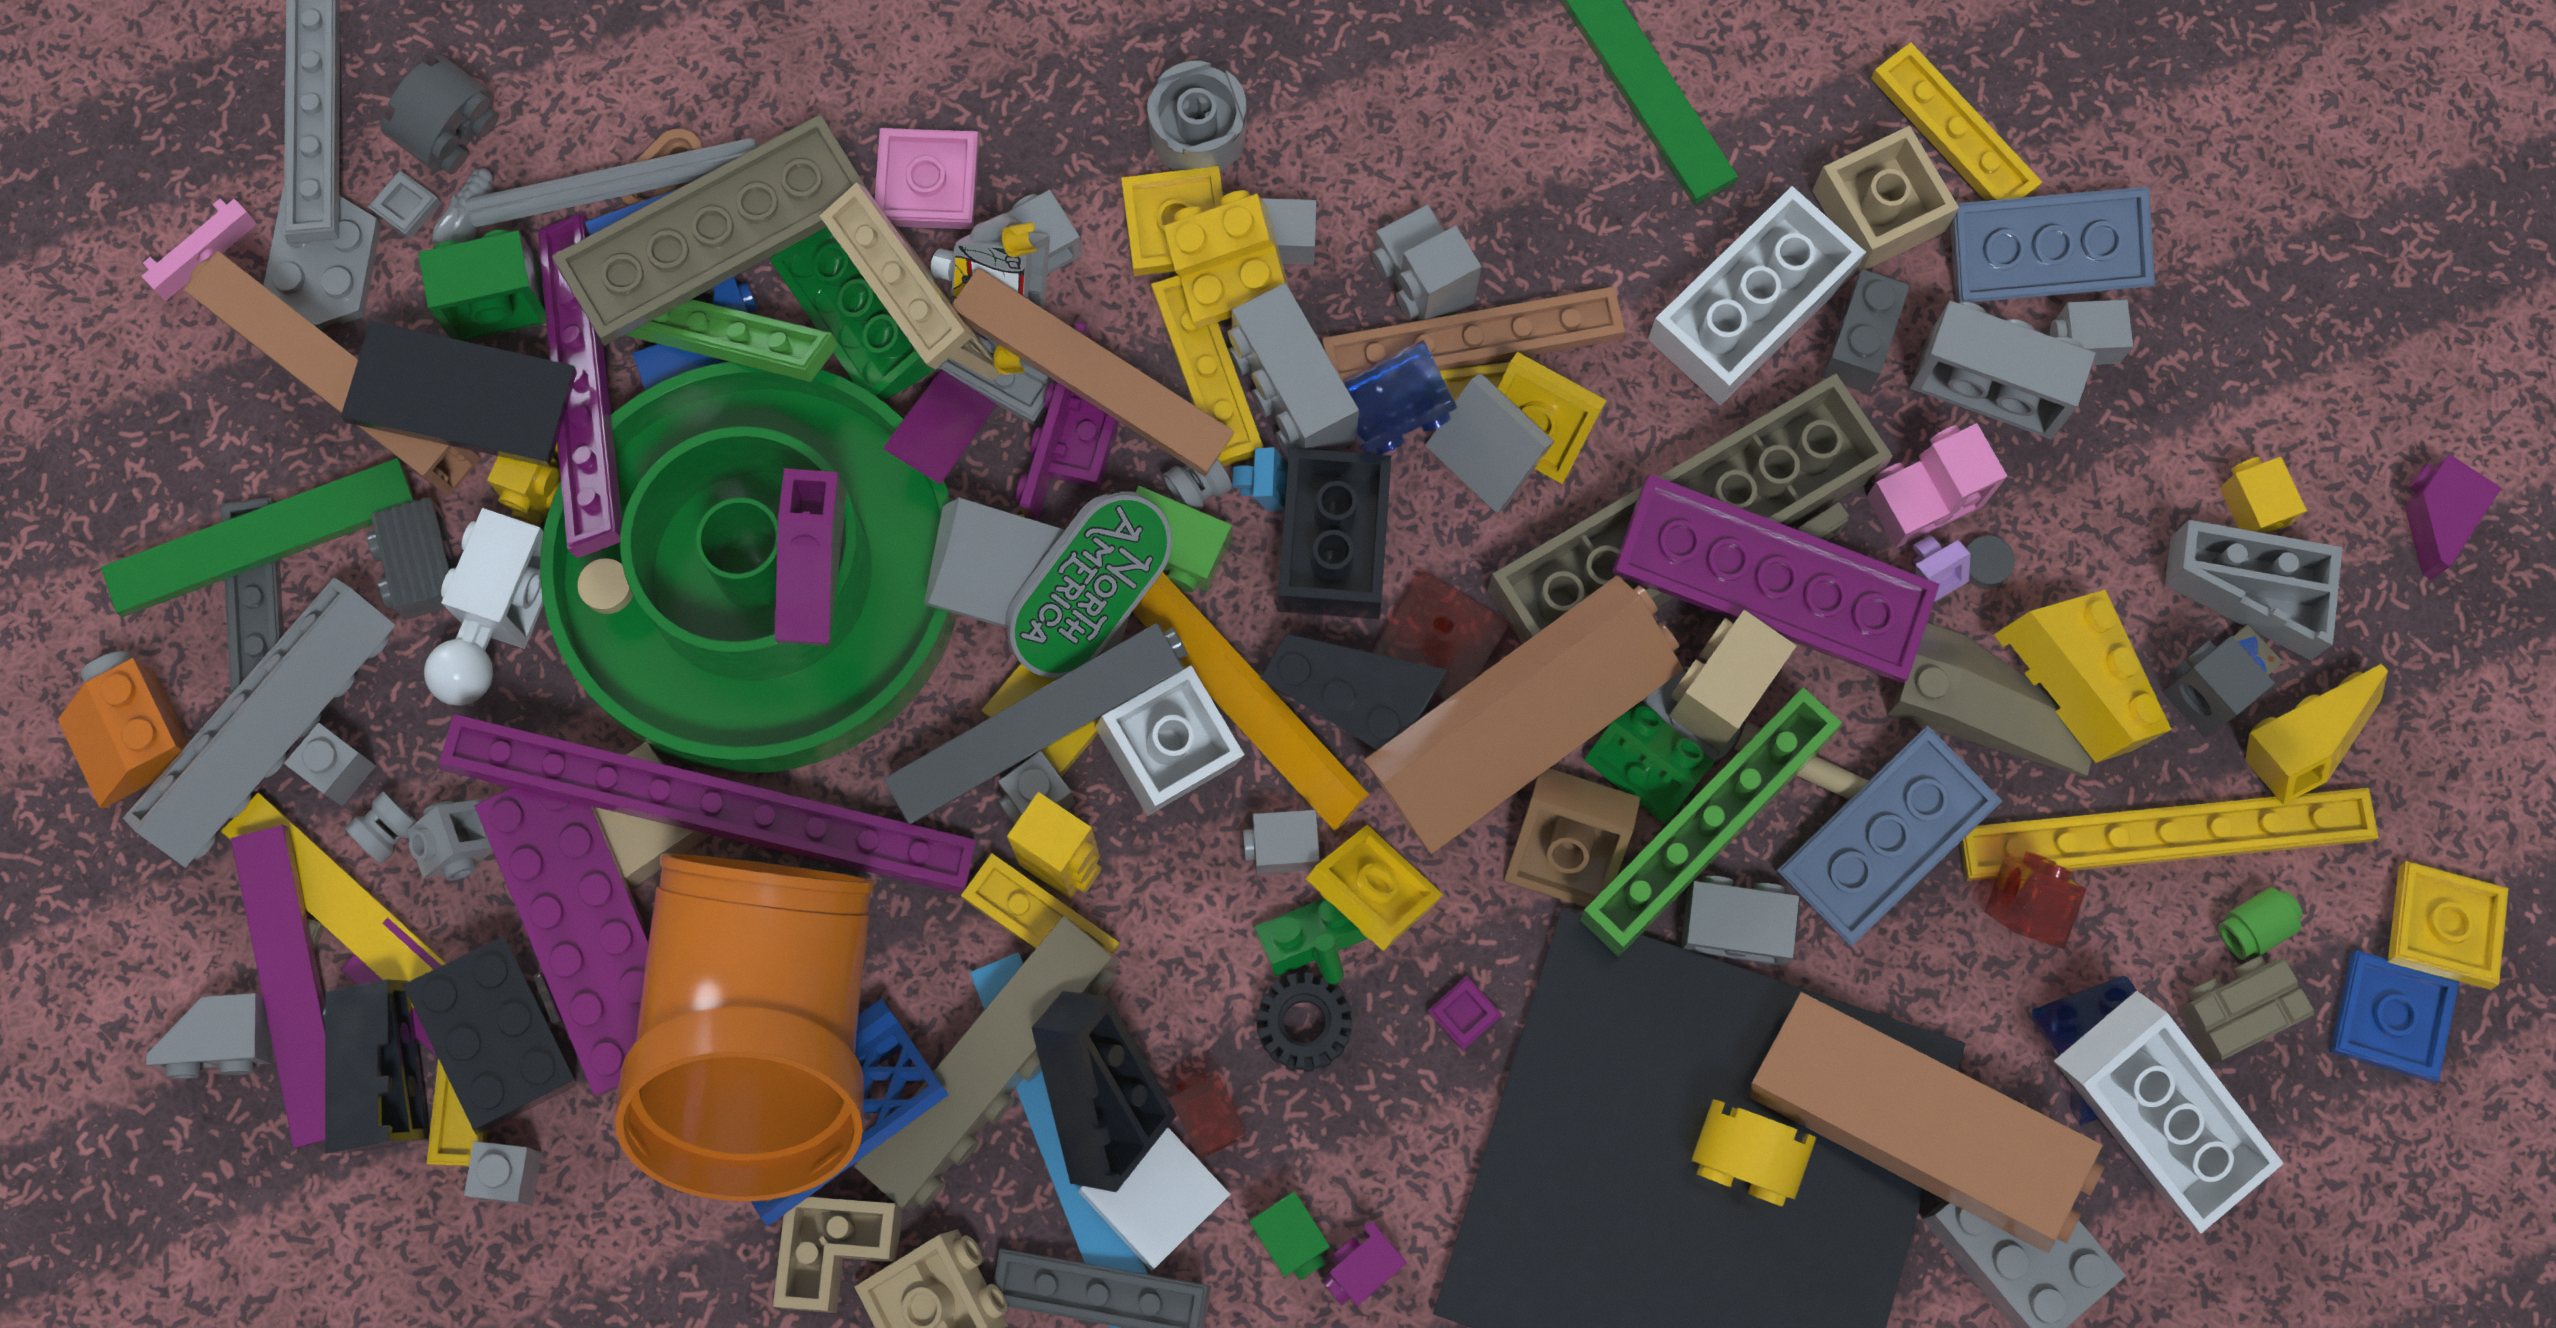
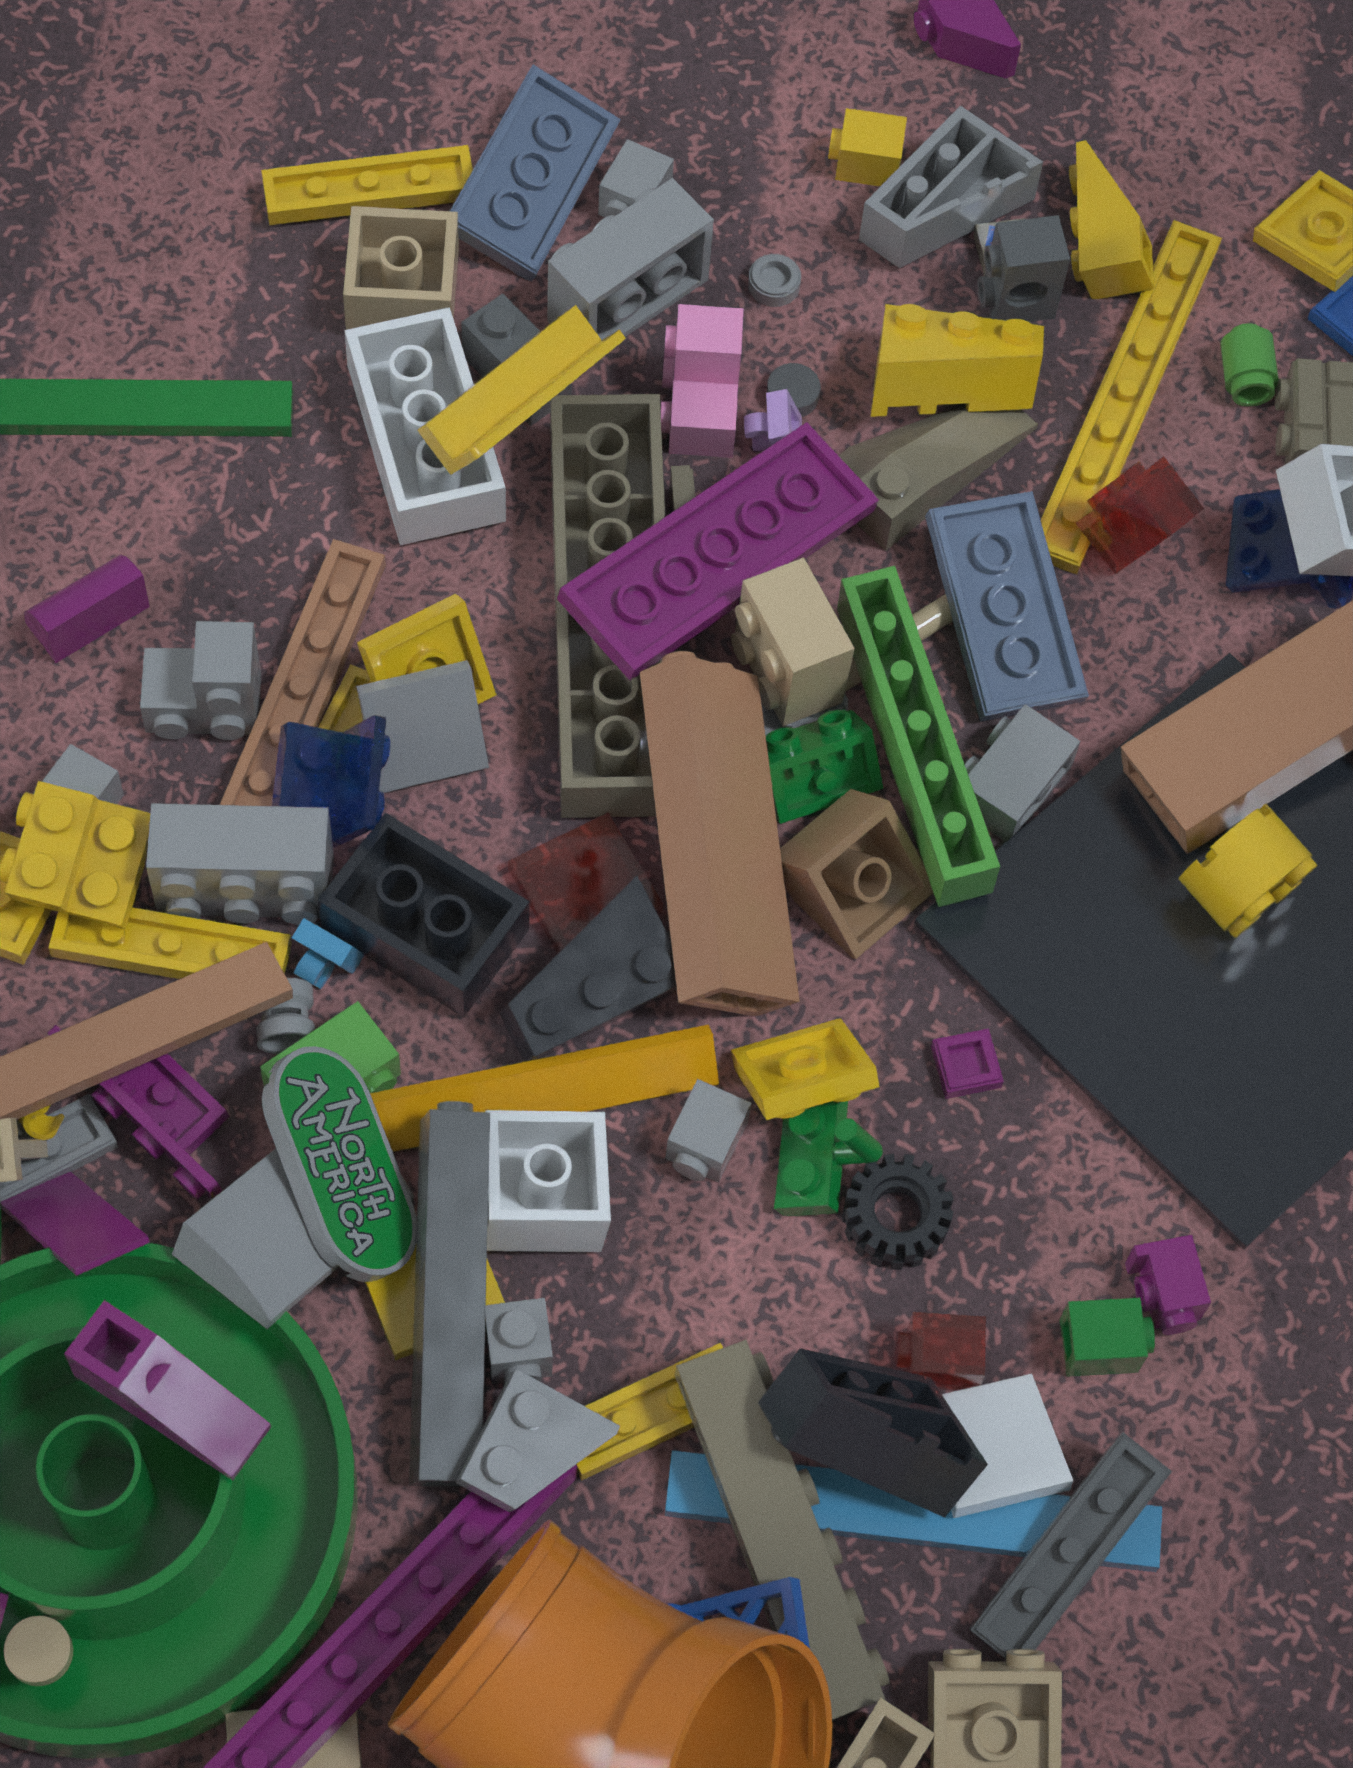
camera: 65 degrees left, 10 degrees down
yellow brick [1007,792,1102,900] -> none
none -> magenta brick [24,554,150,663]
none -> yellow panel [417,305,626,475]
none -> light grey wing [455,1369,620,1512]
none -> light grey tile [748,254,801,307]

